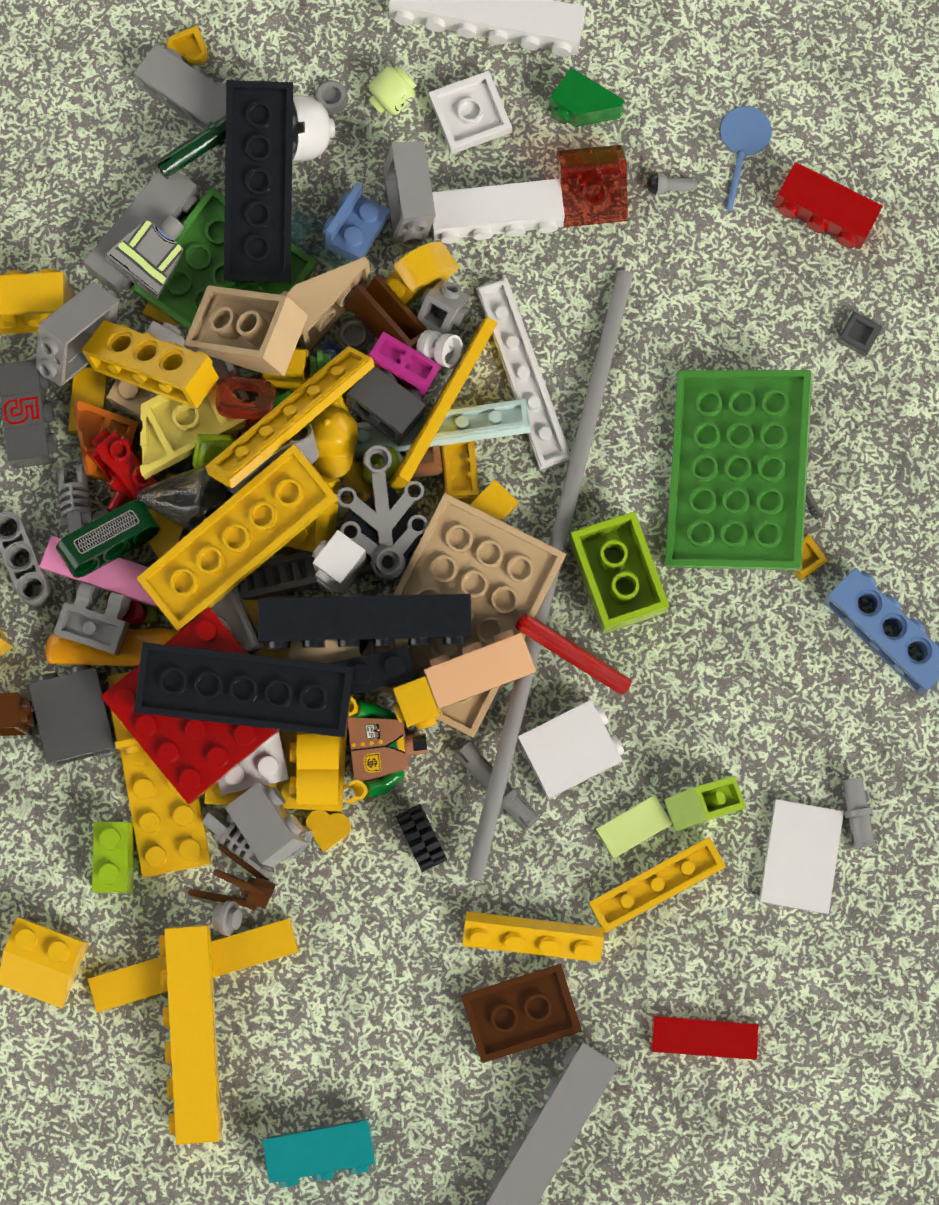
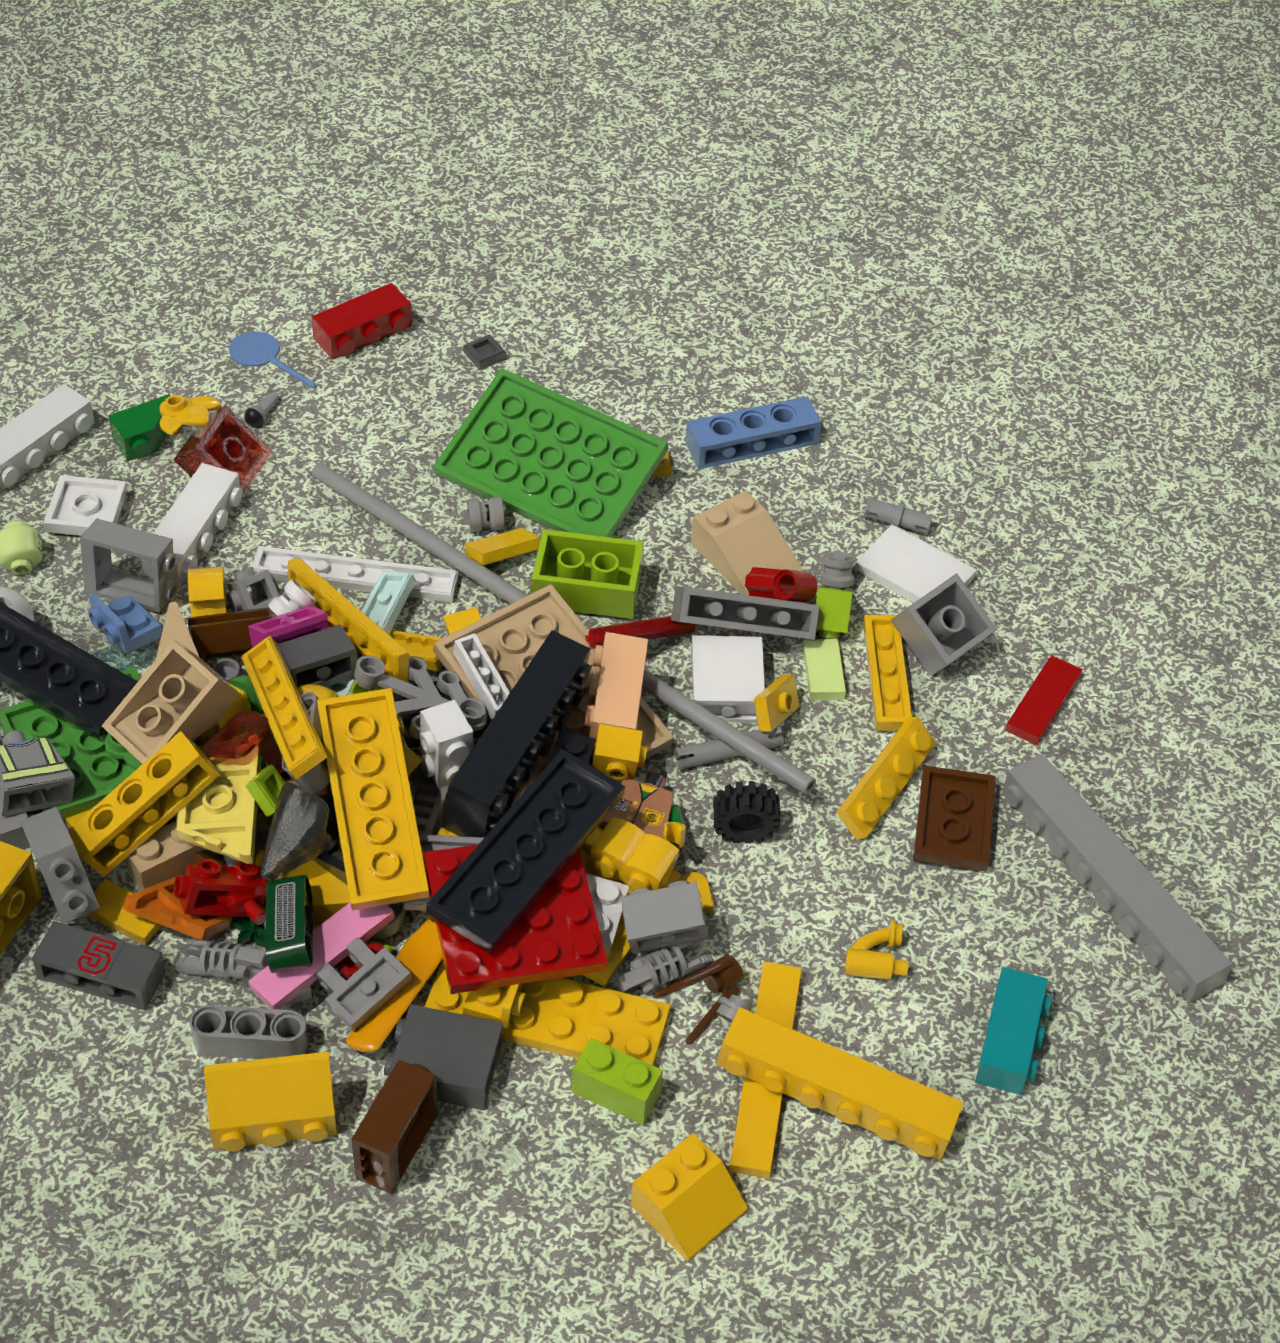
camera: 65 degrees left, 30 degrees down
none -> yellow plate [159,395,221,435]
none -> white piece [453,633,510,719]
none -> yellow tile [464,528,540,566]
none -> light grey wheel [467,497,504,532]
none -> light grey brick [671,586,820,640]
none -> tan slope [691,490,803,596]
none -> red piece [745,567,817,603]
none -> yellow plate [754,674,799,732]
none -> light grey wheel [820,552,856,588]
none -> yellow plant [845,920,909,980]
none -> light grey brick [891,573,997,676]

